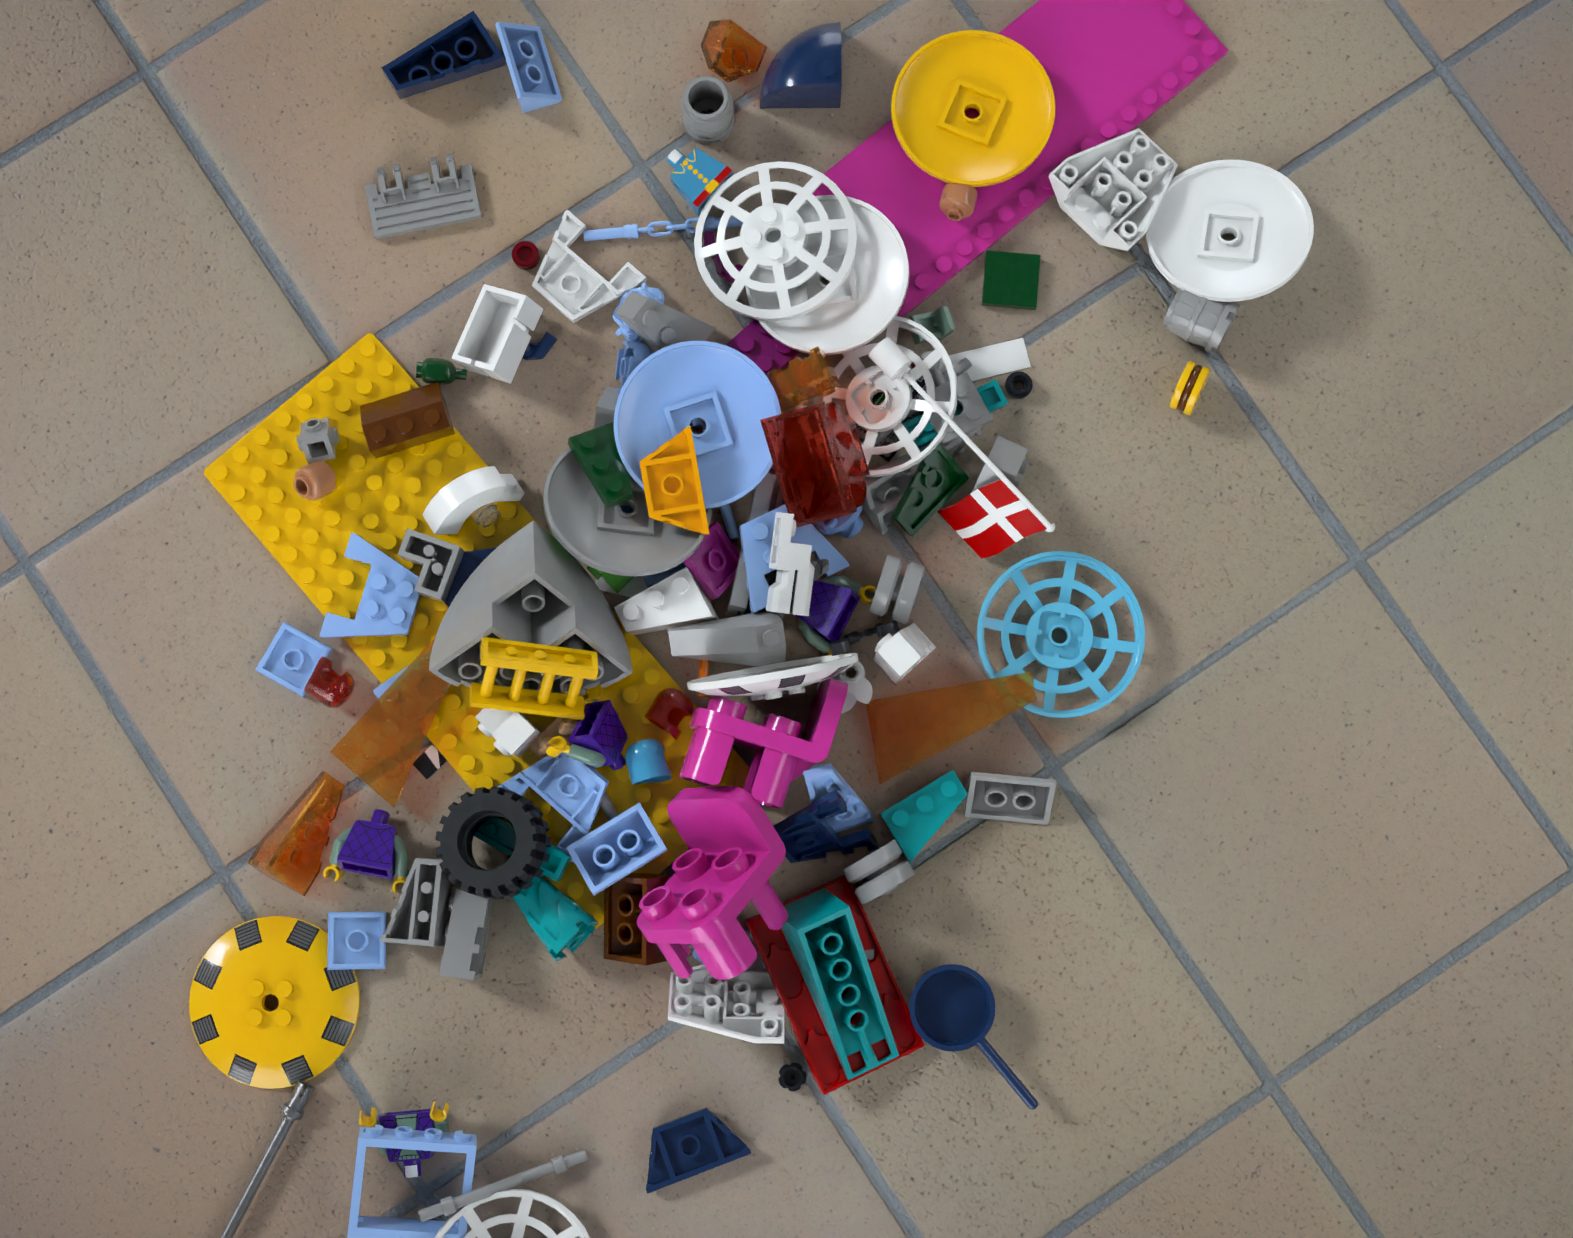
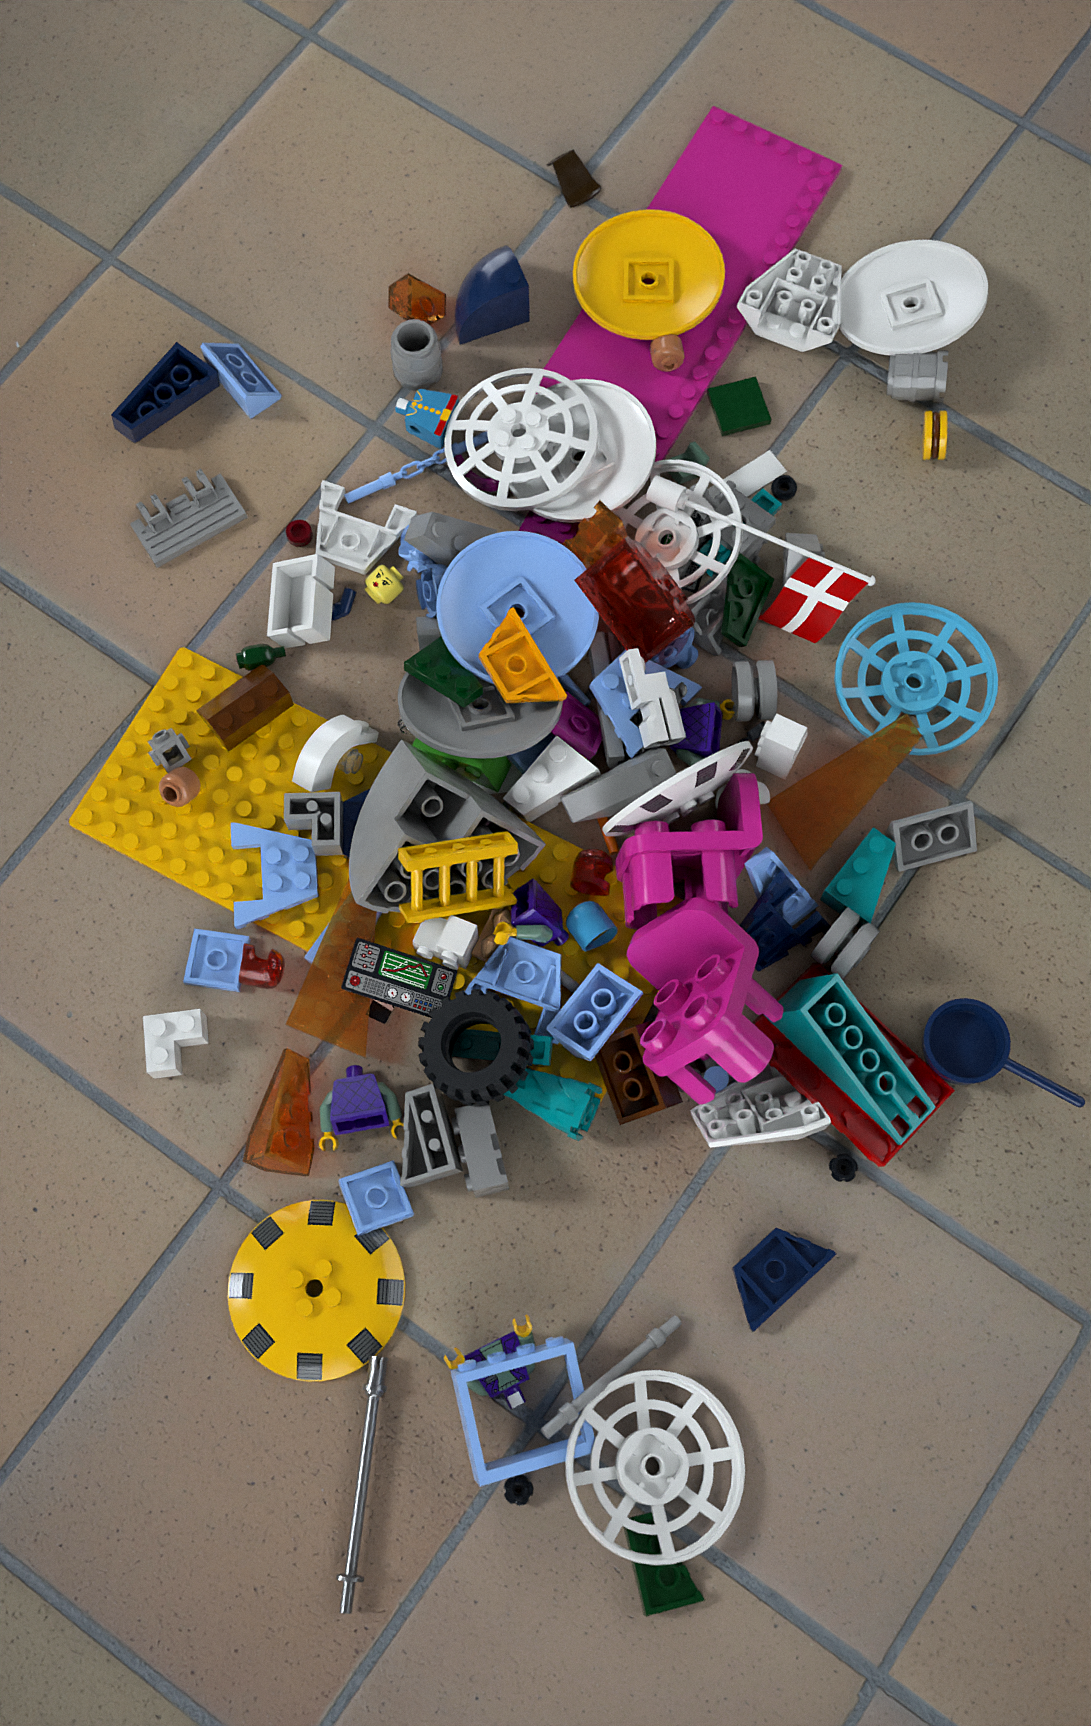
camera: 20 degrees left, 10 degrees down
none -> white brick [143,1009,209,1079]
none -> sticker [341,938,457,1018]
none -> light yellow head [364,565,404,605]

